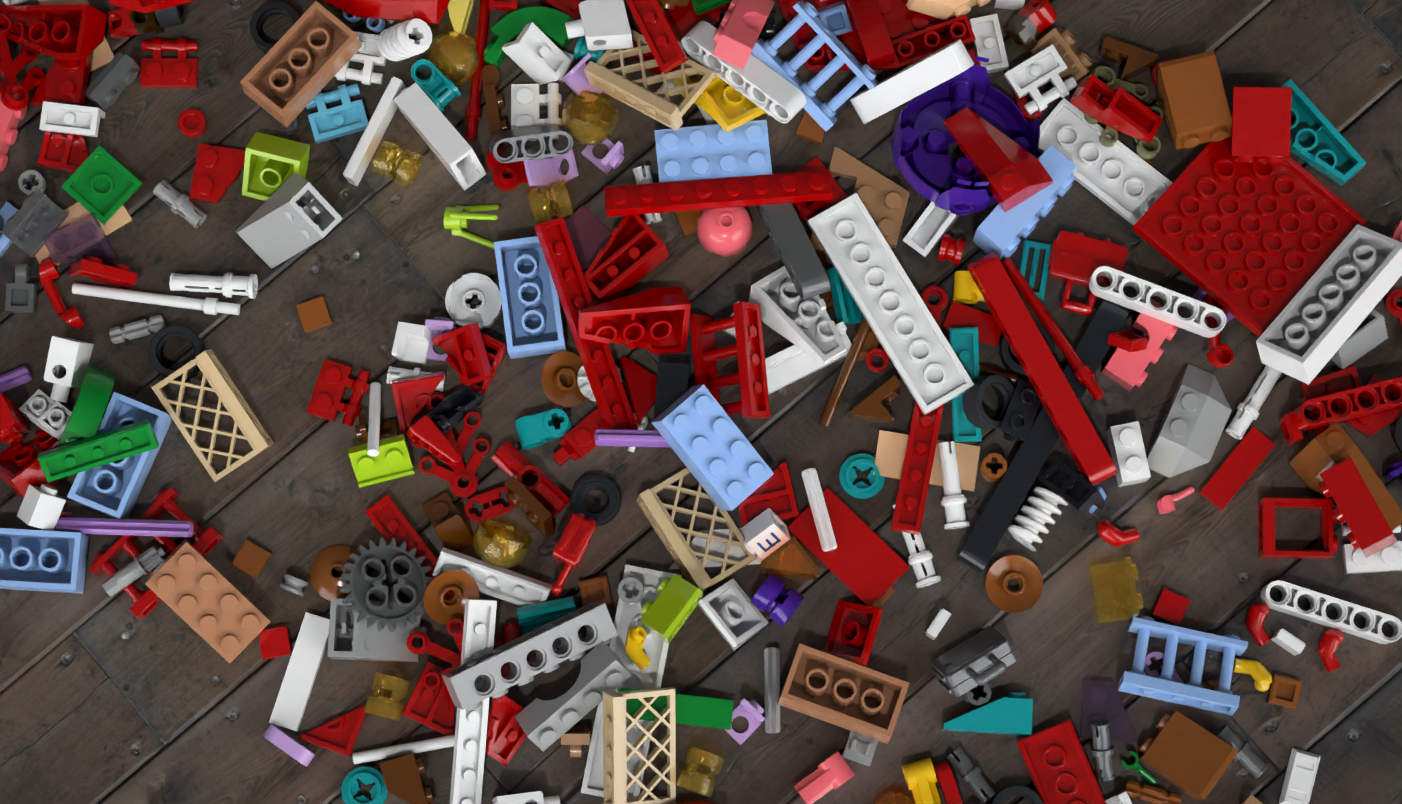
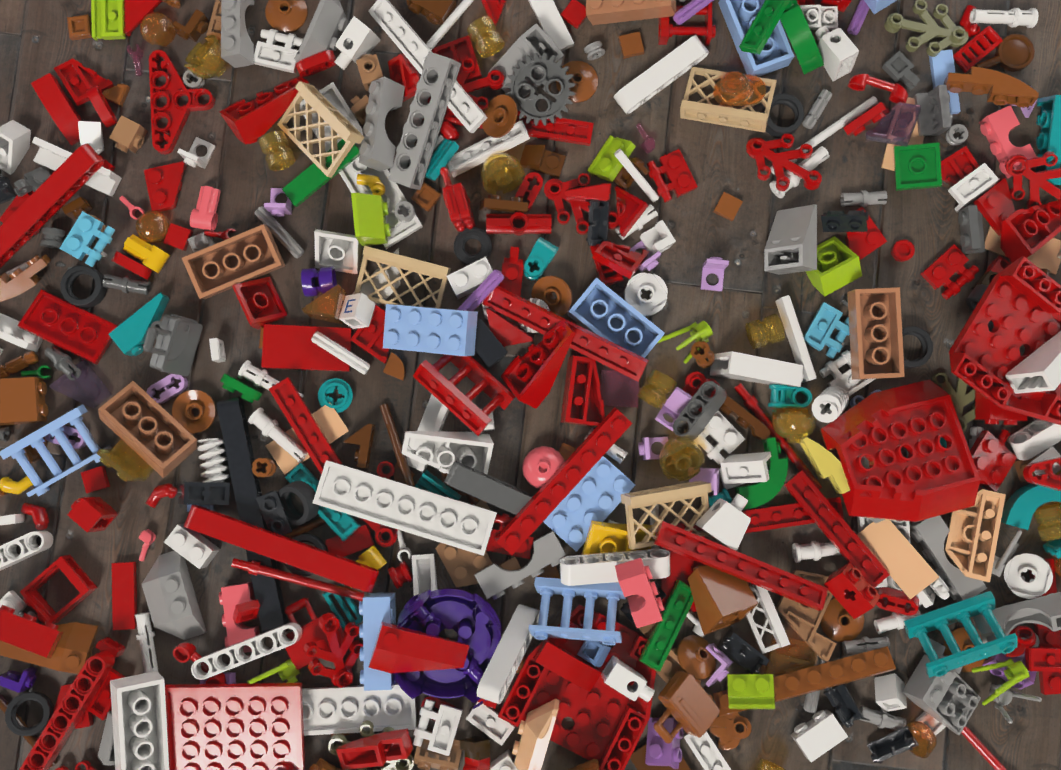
camera: 135 degrees right, 5 degrees up
none -> red brick [67,497,119,533]
none -> nougat brick [98,381,197,478]
none -> lavender beam [146,374,188,404]
none -> red tile [163,223,193,251]
none -> red hand [204,228,236,241]
none -> green plate [220,373,263,403]
none -> lime plant [247,659,300,684]
none -> red plant [303,613,363,688]
none -> medium nougat brick [356,54,384,91]
none -> dark orange tile [383,352,405,381]
none -> white hand [397,530,411,562]
none -> white brick [447,257,493,299]
none -> light grey arch [475,530,566,600]
none -> white beam [613,35,709,115]
none -> clear pink hand [636,124,655,154]
none -> dark orange bush [690,341,715,368]
none -> lavender bracket [700,257,729,291]
none -> clear orange piece [713,71,766,106]
none -> red plant [746,133,822,191]
none -> black hinge [821,210,869,232]

